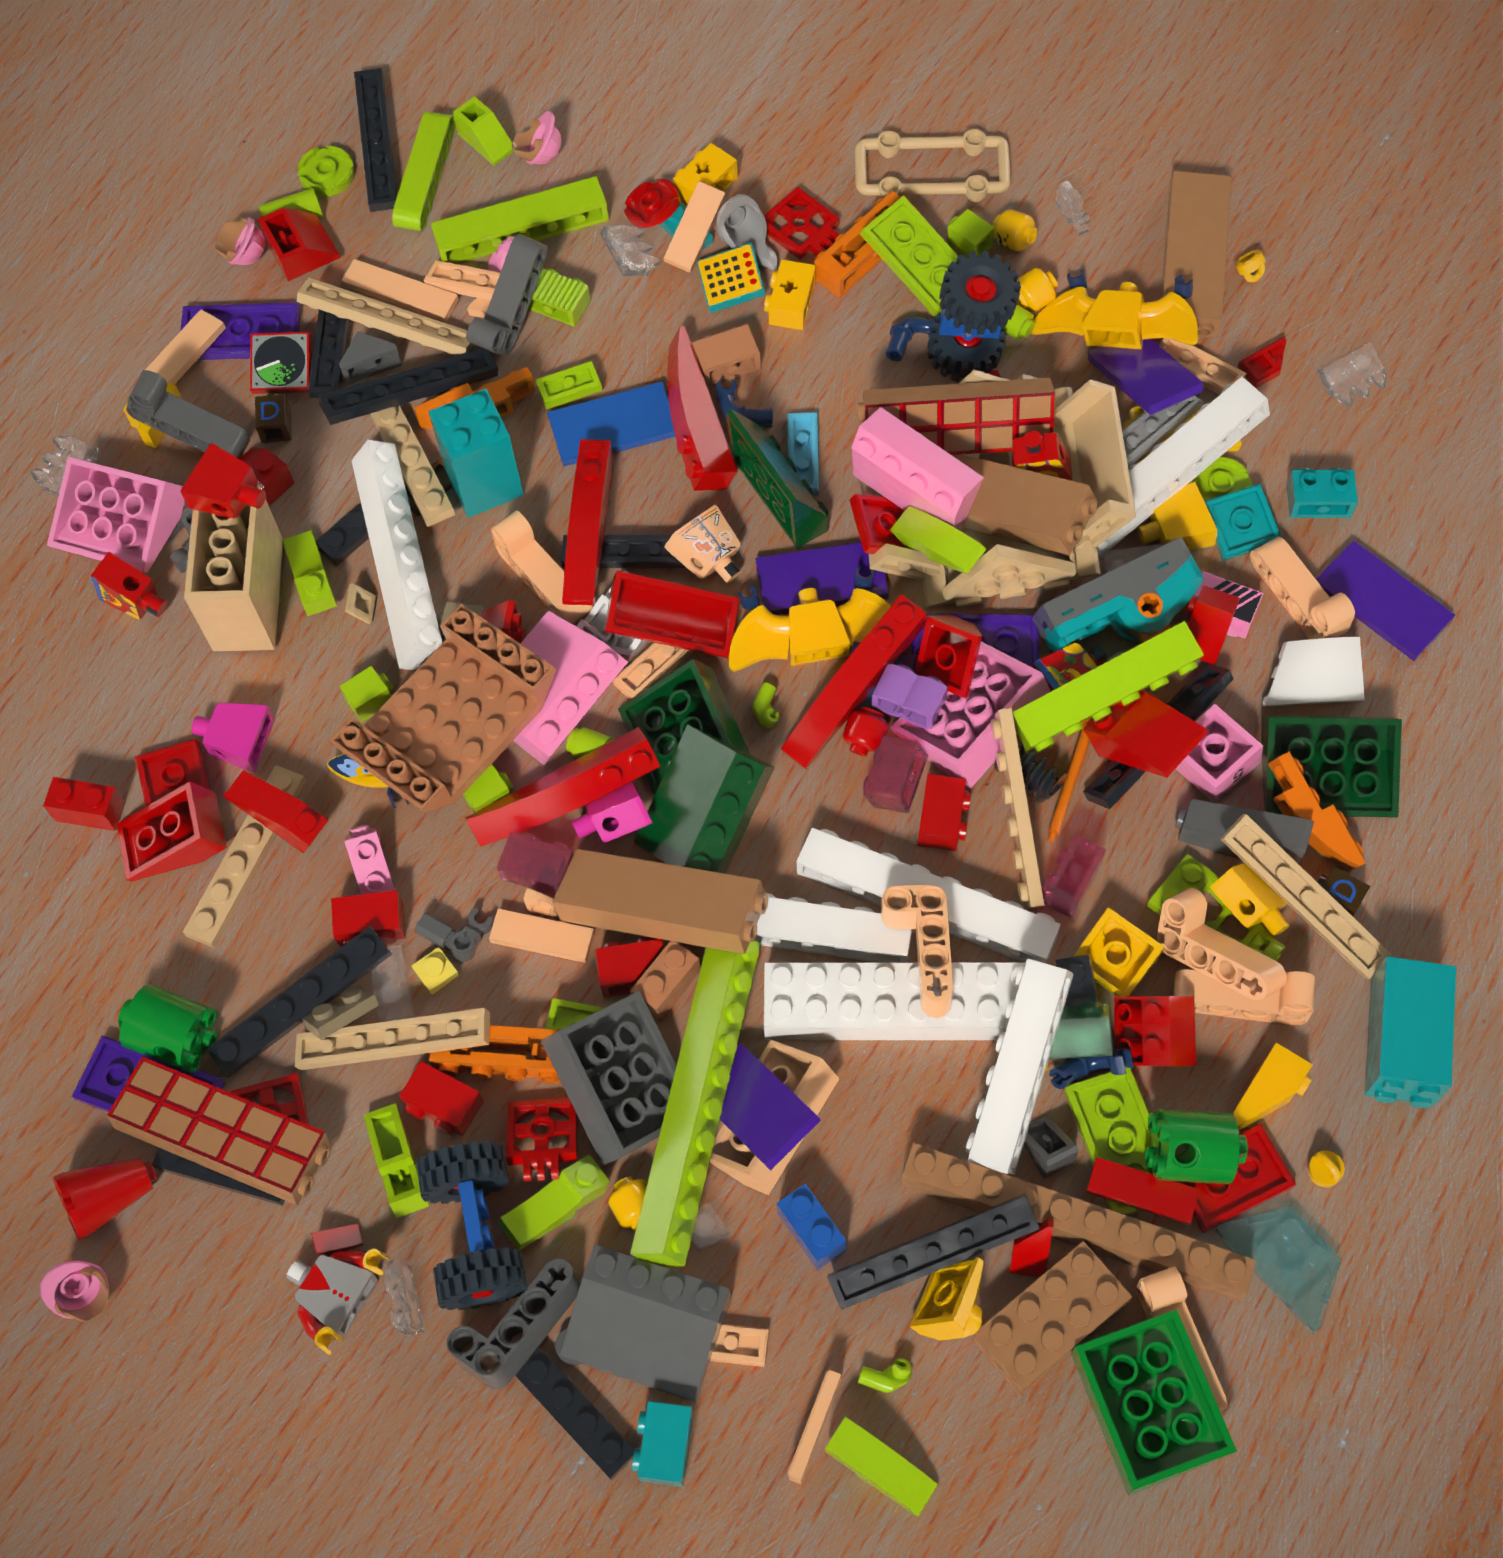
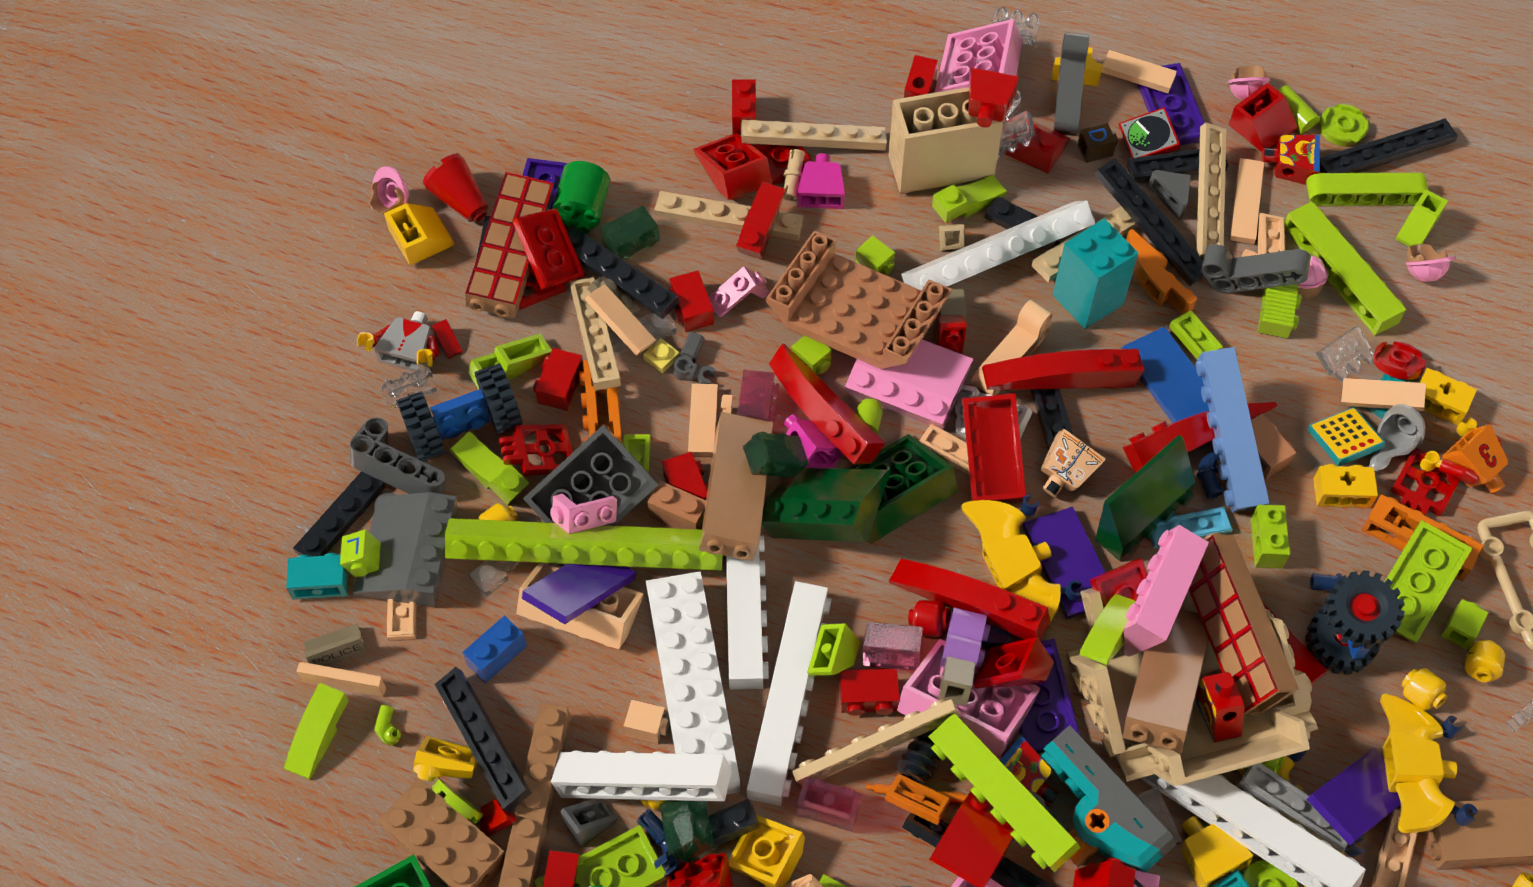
camera: 75 degrees right, 5 degrees down
lime arm [751,682,779,728] -> none
light nougat beam [881,885,953,1018] -> none
lime brick [1002,305,1035,340] -> none
none -> dark tan panel [304,623,367,666]
none -> lime brick [340,529,381,577]
none -> yellow slope [384,203,455,266]
none -> lime tile [432,778,484,824]
none -> red tile [512,208,585,290]
none -> bright pink bracket [551,494,617,534]
none -> light nougat tile [585,284,656,356]
none -> clear green brick [600,206,660,259]
none -> light nougat brick [624,700,669,744]
none -> tan plate [741,120,887,150]
none -> clear green brick [743,432,809,478]
none -> tan pin [783,149,805,201]
none -> lime slope [807,623,860,676]
none -> orange tile [885,773,951,825]
none -> dark tan brick [938,656,975,707]
none -> medium blue brick [1196,347,1269,513]
none -> lime brick [1250,505,1290,569]
none -> red torso [1261,135,1320,185]
none -> orange torso [1420,418,1508,493]

